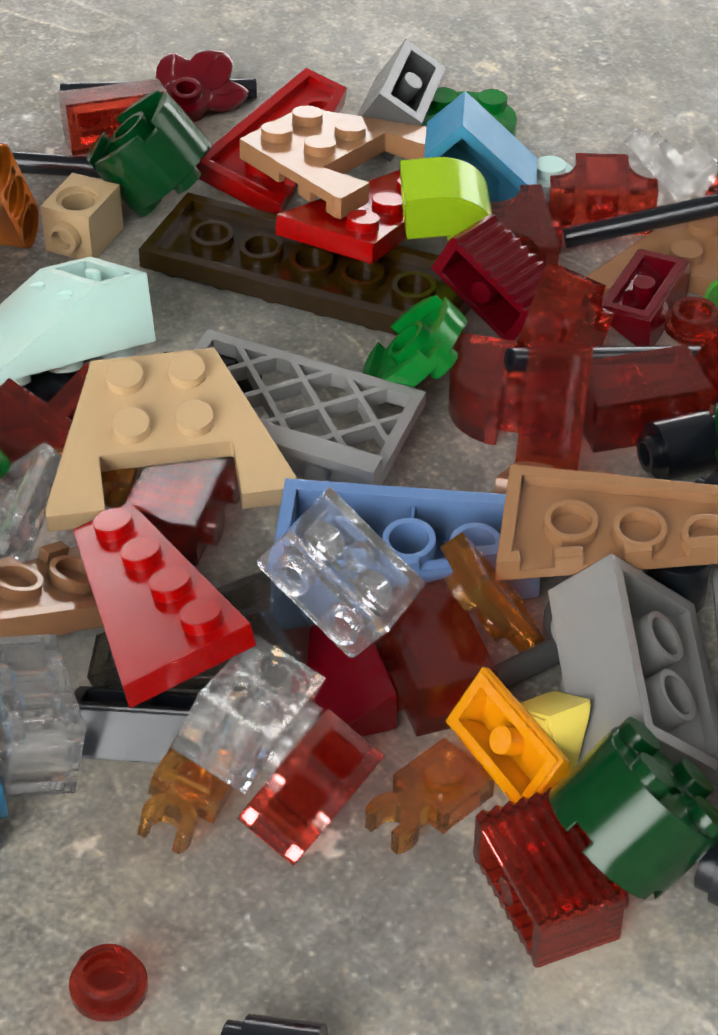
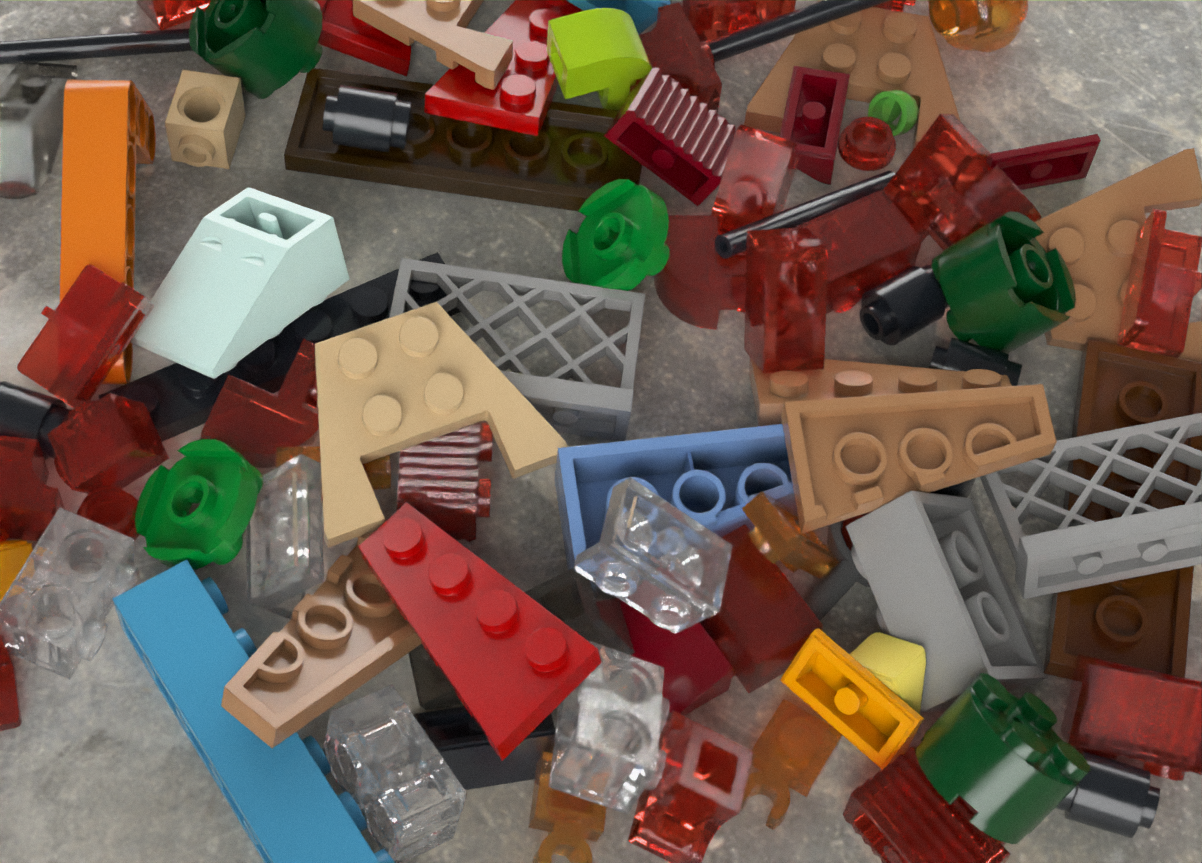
camera: 20 degrees left, 15 degrees up
none -> black brick [323,85,412,153]

